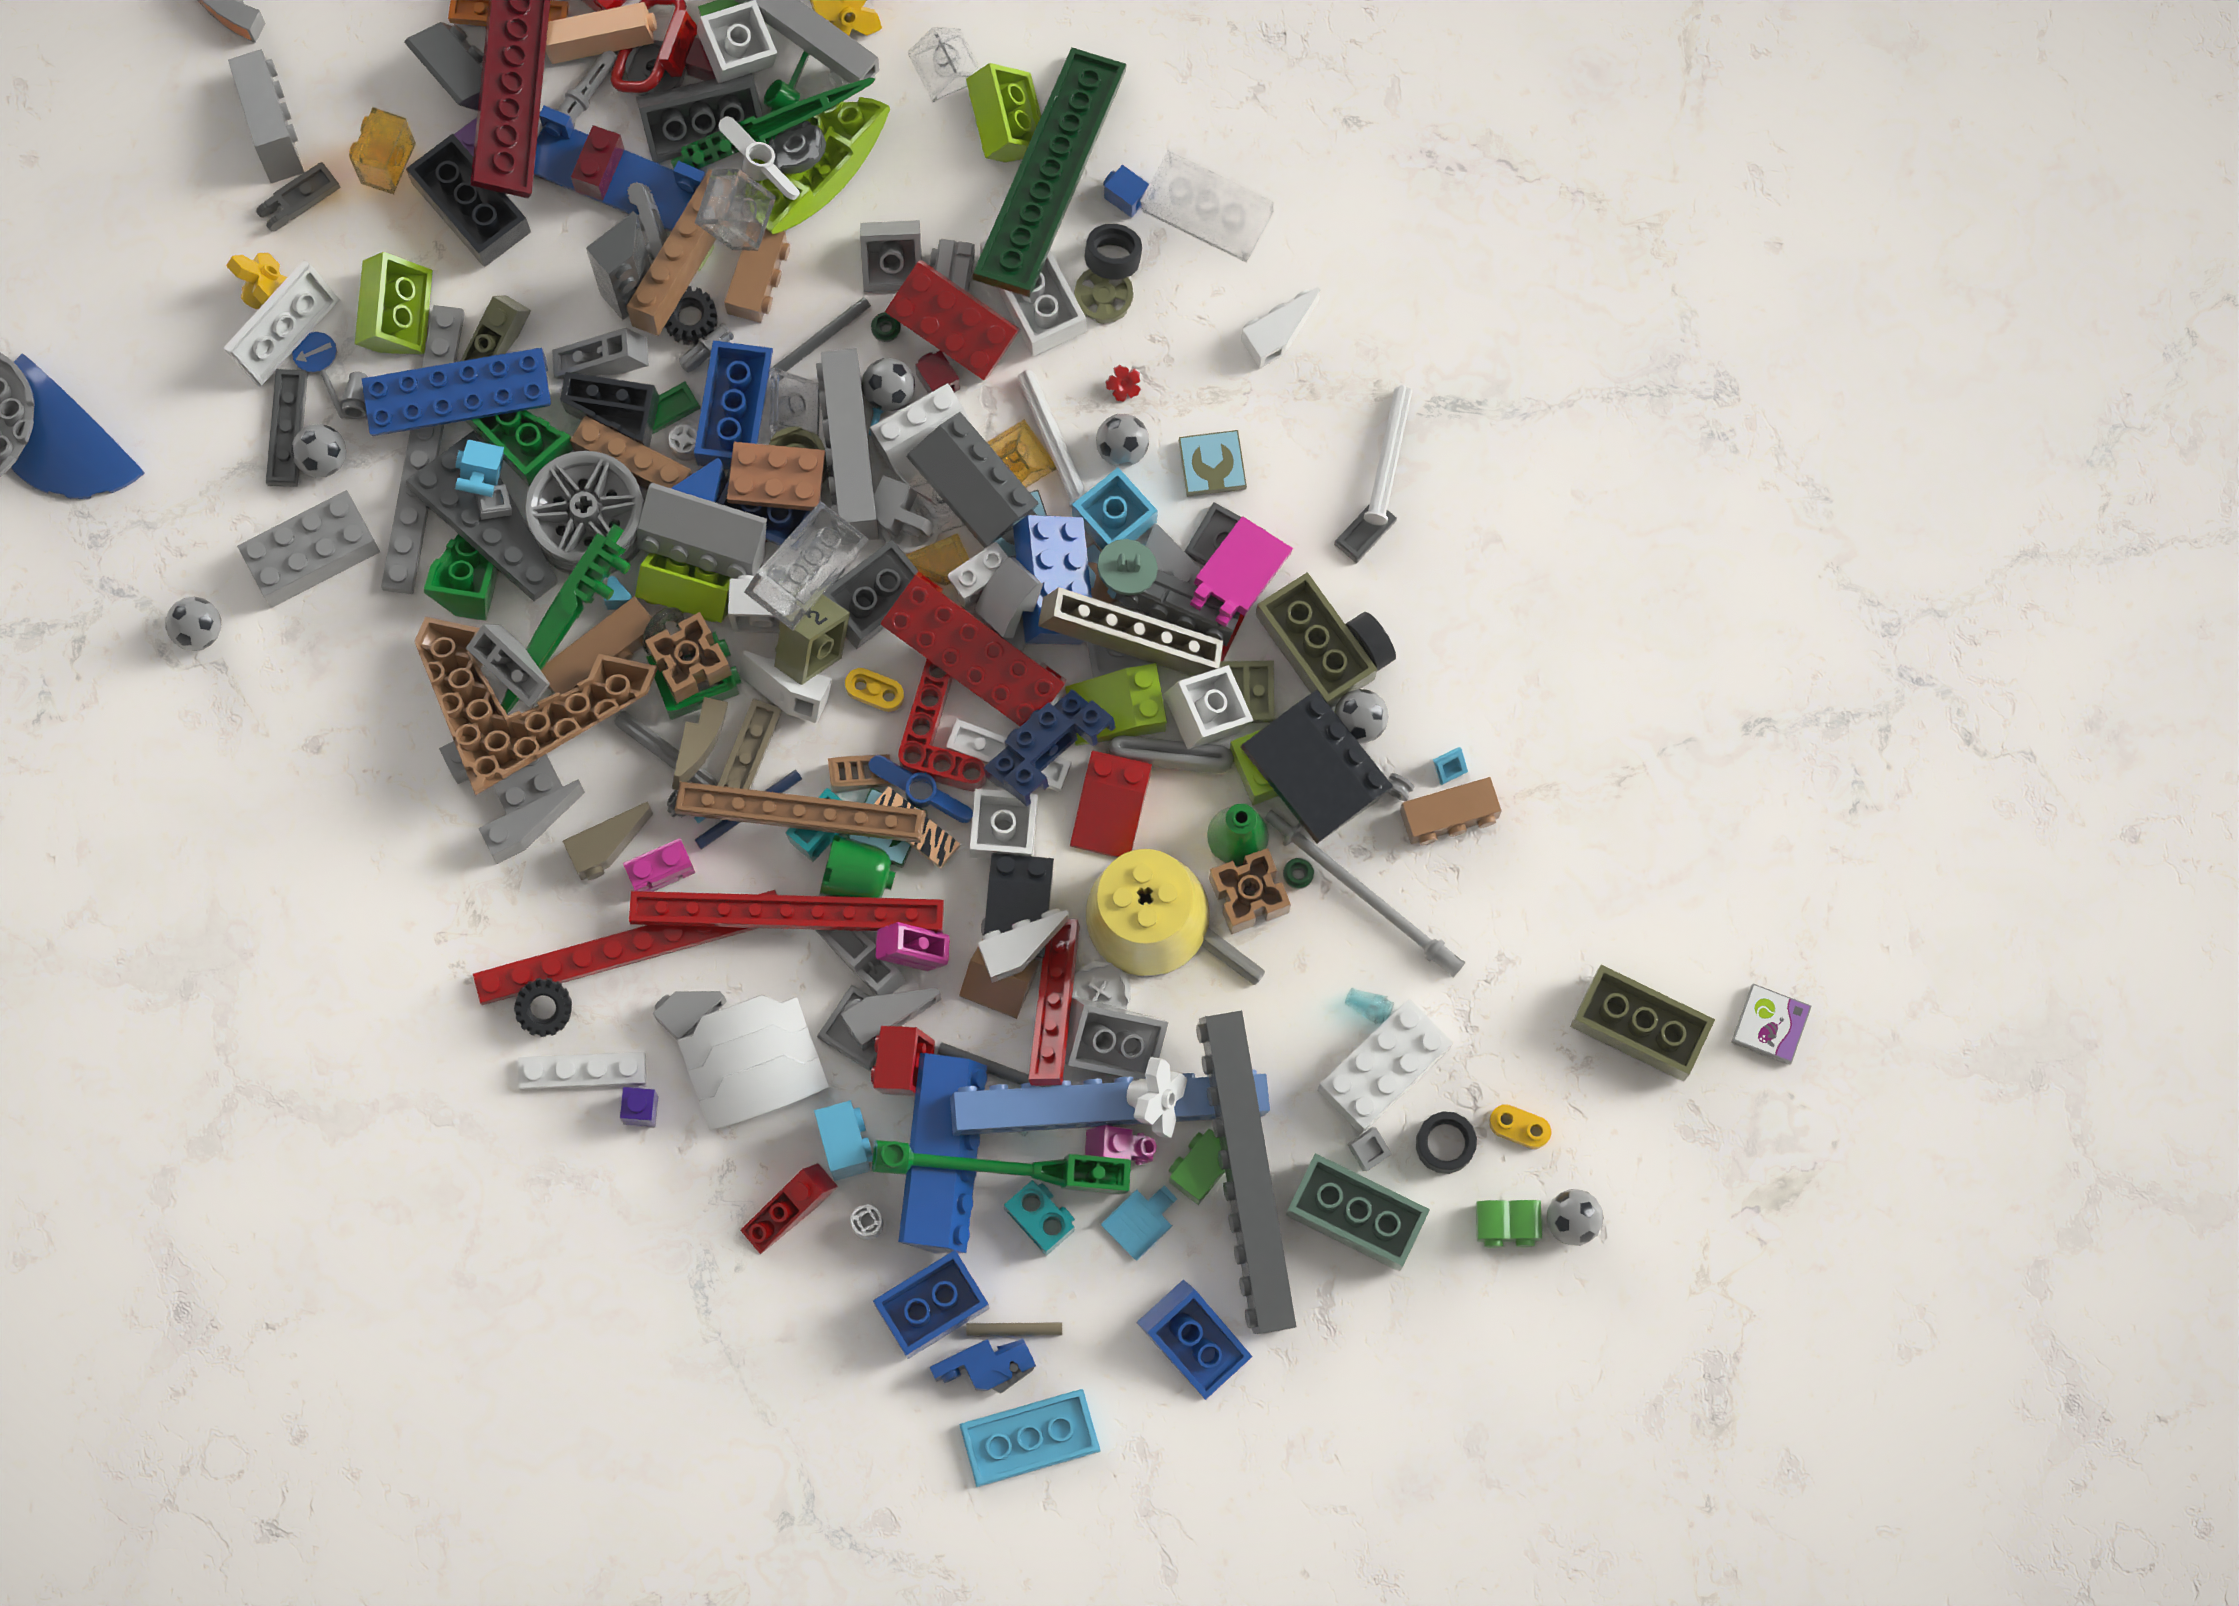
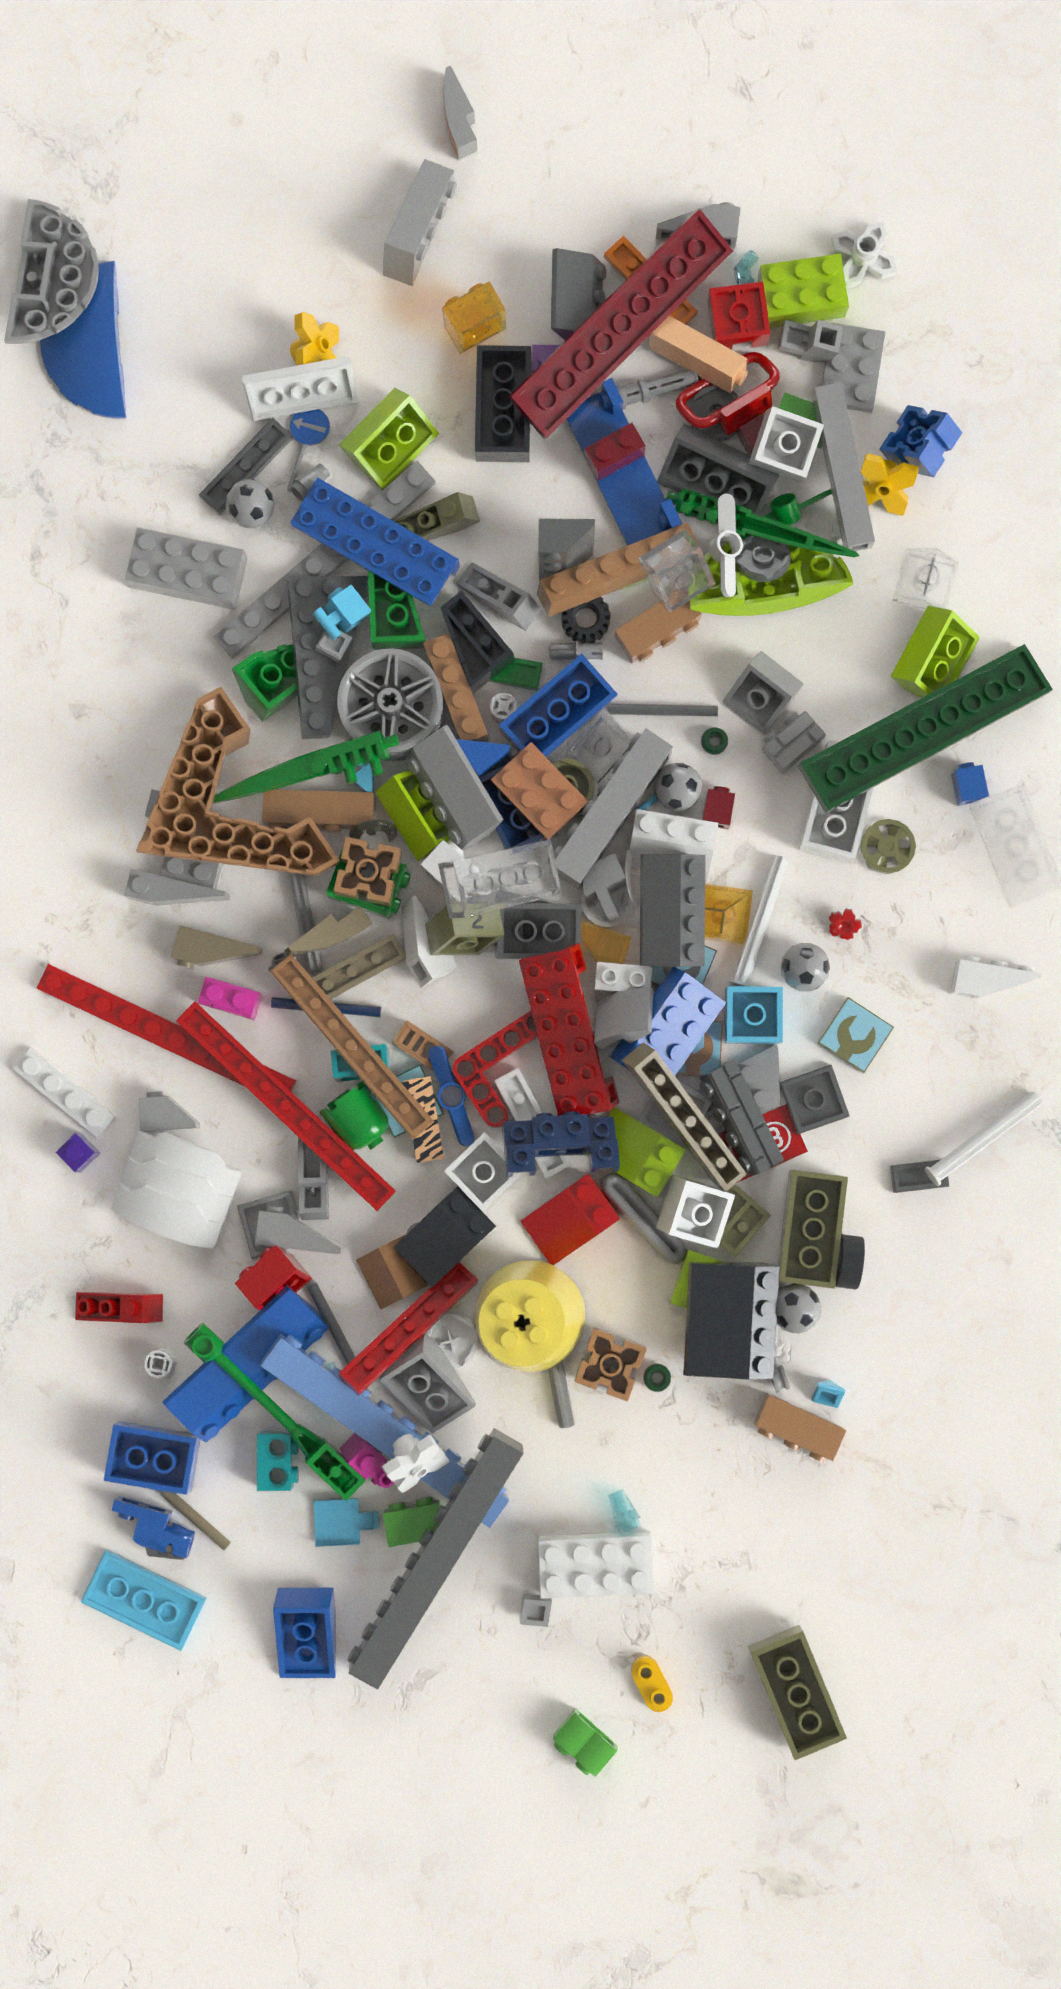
camera: 50 degrees right, 10 degrees up
light grey piece [165,597,221,651] -> none
dark grey hinge [256,162,341,232] -> none
light grey slope [466,624,550,708] -> none
black tyre [514,978,572,1037] -> none
light grey hinge [627,182,667,260] -> none
medium azure brick [814,1100,873,1181] -> none
yellow plate [845,668,904,712] -> none
dark pink brick [876,922,950,972] -> none
red brick [884,261,1021,380] -> none
white slope [978,908,1069,983] -> none
black tyre [1084,224,1142,280] -> none
sand green piece [1097,539,1158,595] -> none
dark pink tile [1190,516,1293,627] -> none
green cone [1207,804,1269,867] -> none
light grey bar [1264,809,1466,978] -> none
sand green brick [1286,1153,1430,1271] -> none
black tyre [1416,1111,1477,1174] -> none
light grey piece [1546,1189,1604,1246] -> none
tile [1731,983,1812,1065] -> none

